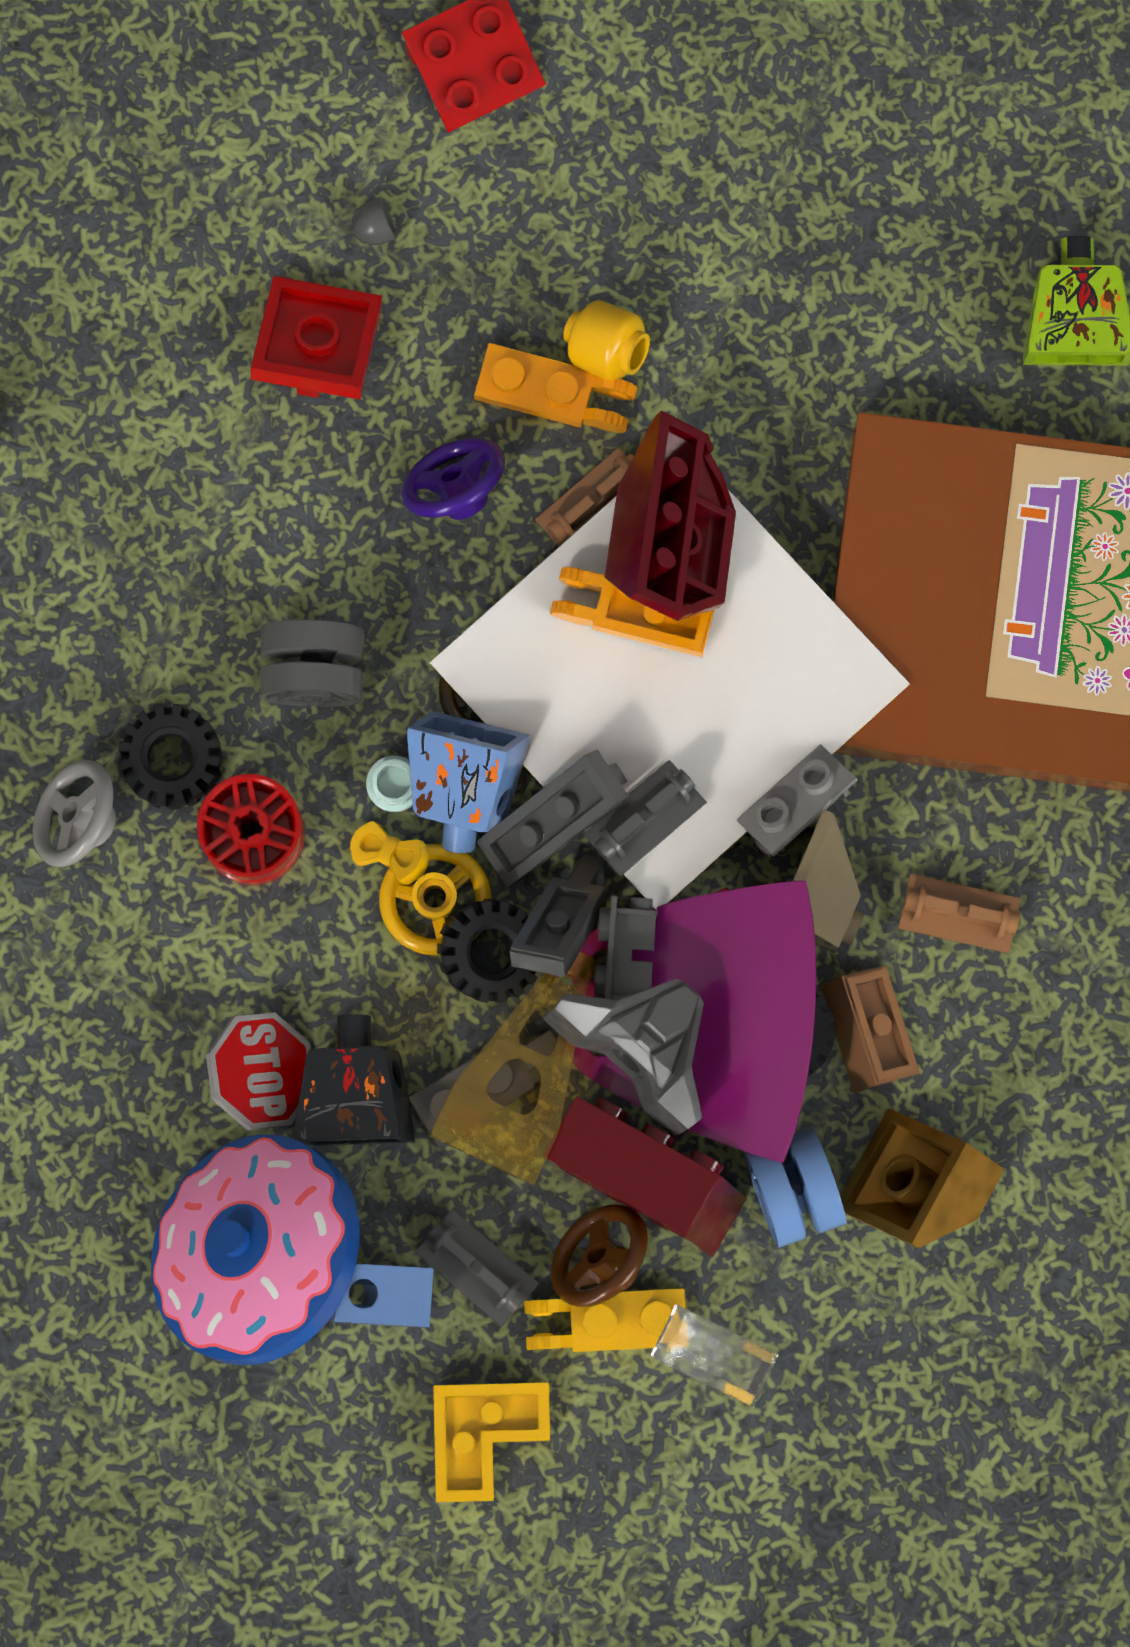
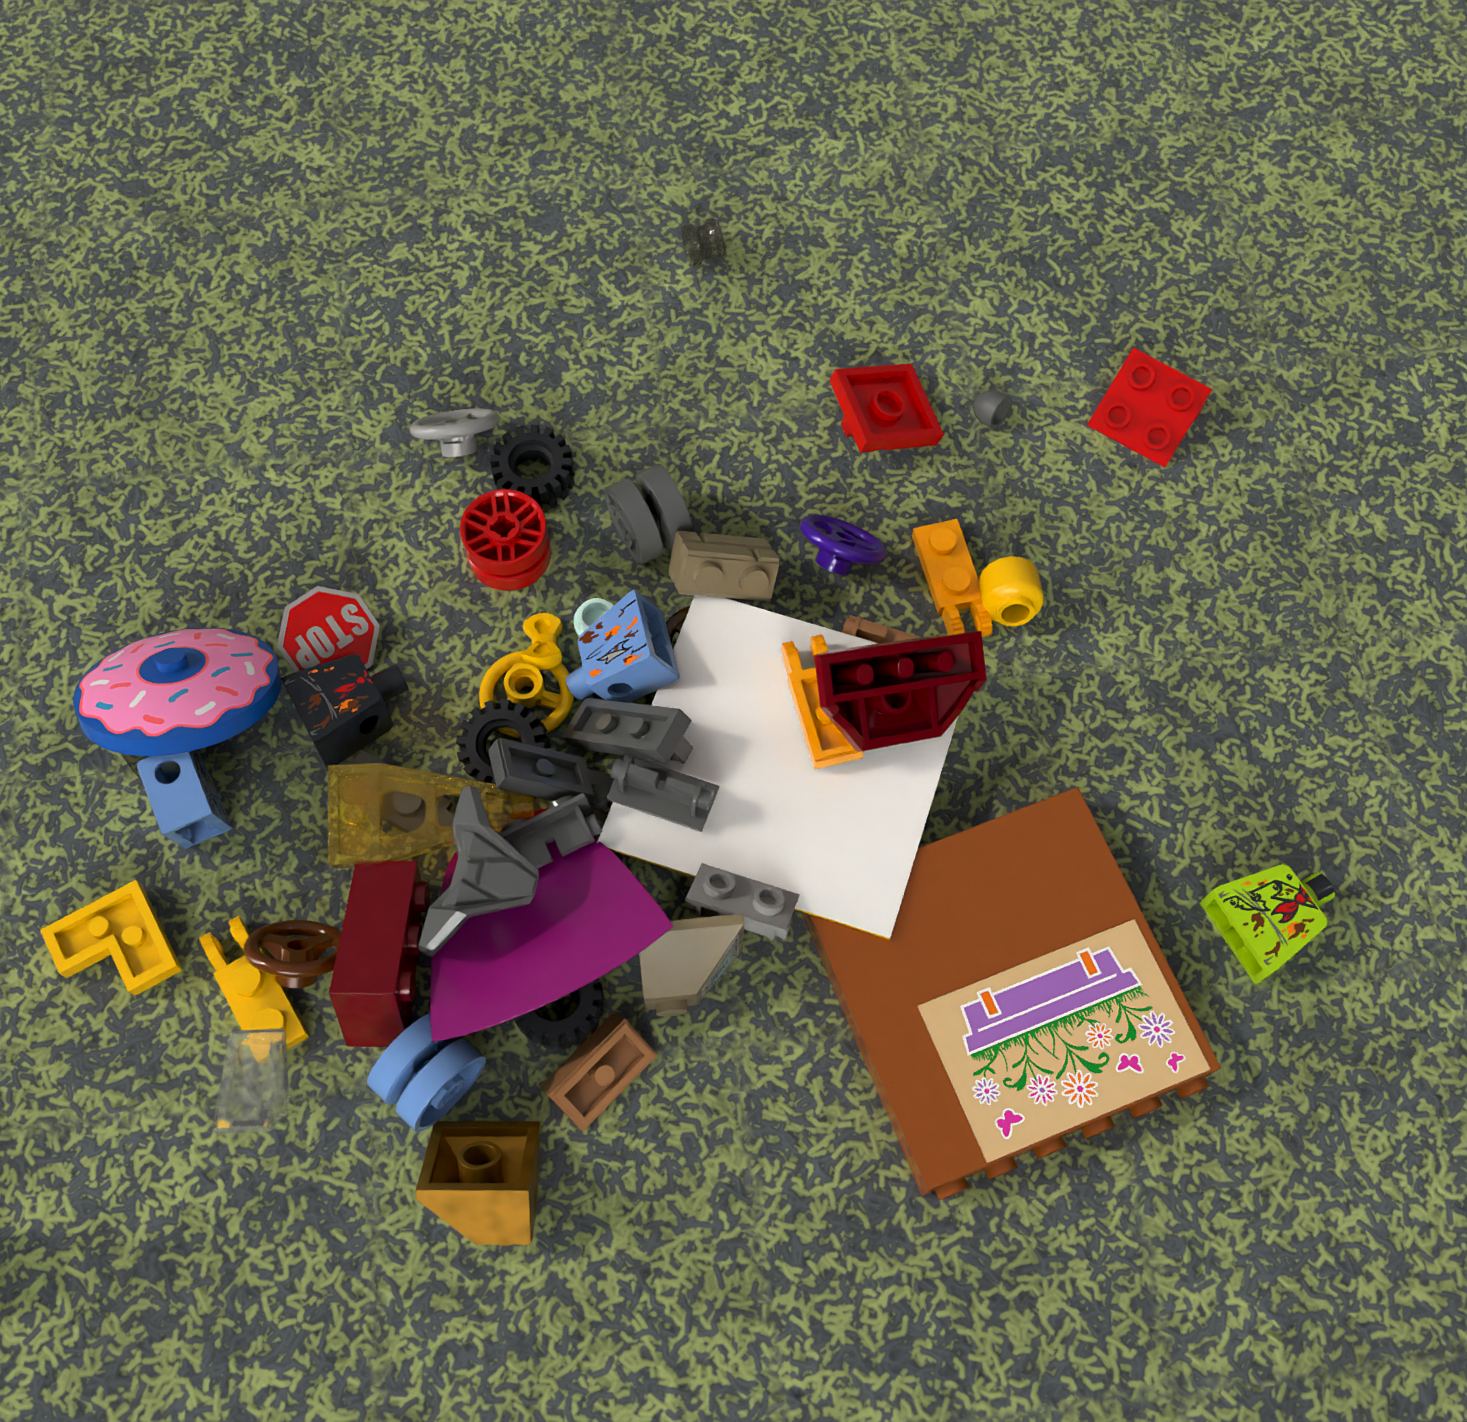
camera: 60 degrees right, 15 degrees down
dark grey hinge [415,1209,539,1327] -> none
medium nougat hinge [898,874,1021,954] -> none
none -> dark tan brick [668,530,779,601]

